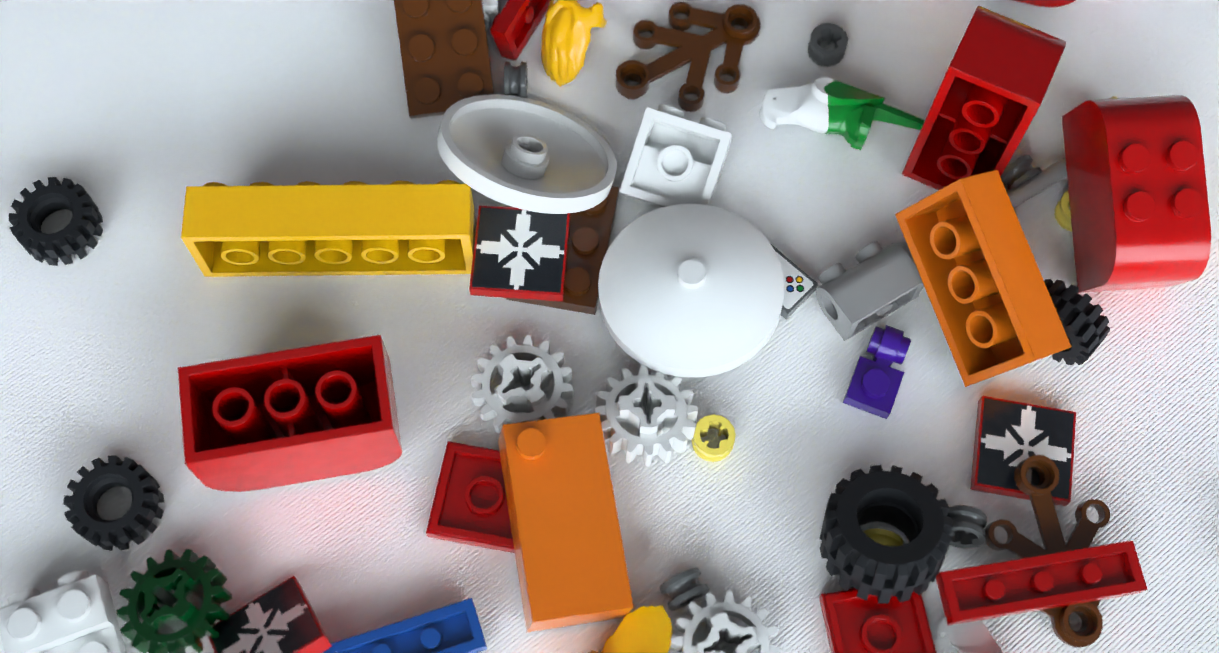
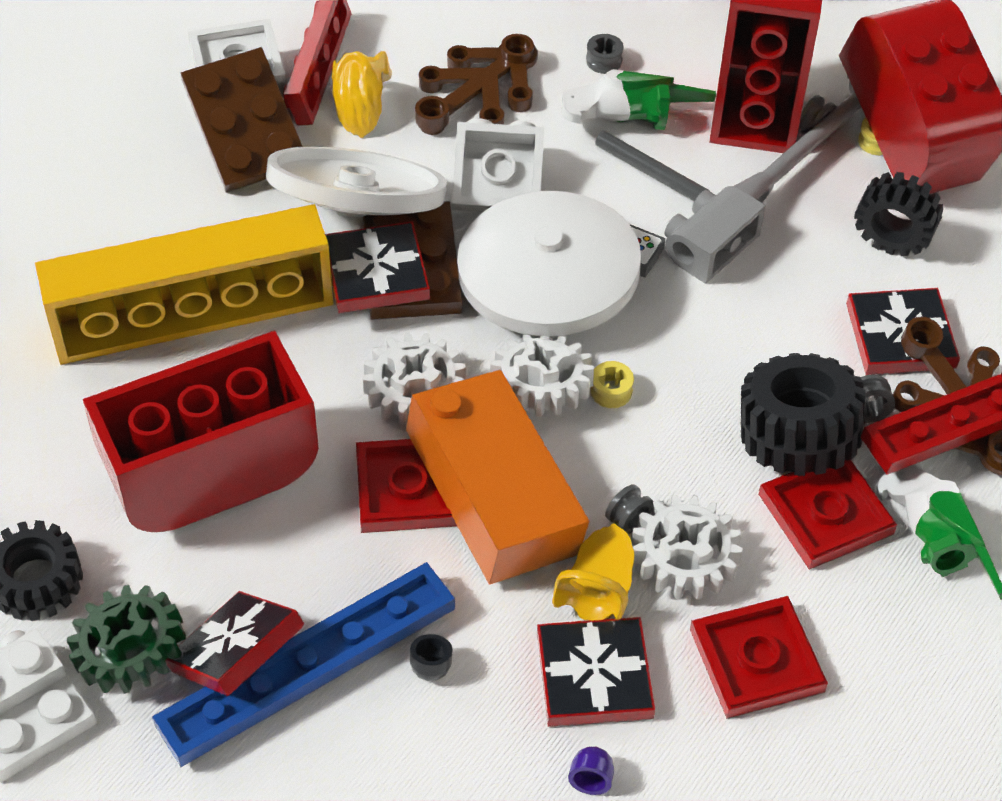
camera: 15 degrees left, 15 degrees down
dark grey bush [504,62,528,98] -> none
dark purple plate [843,325,911,419] -> none
orange brick [895,170,1071,387] -> none
none -> dark grey bar [595,130,710,202]

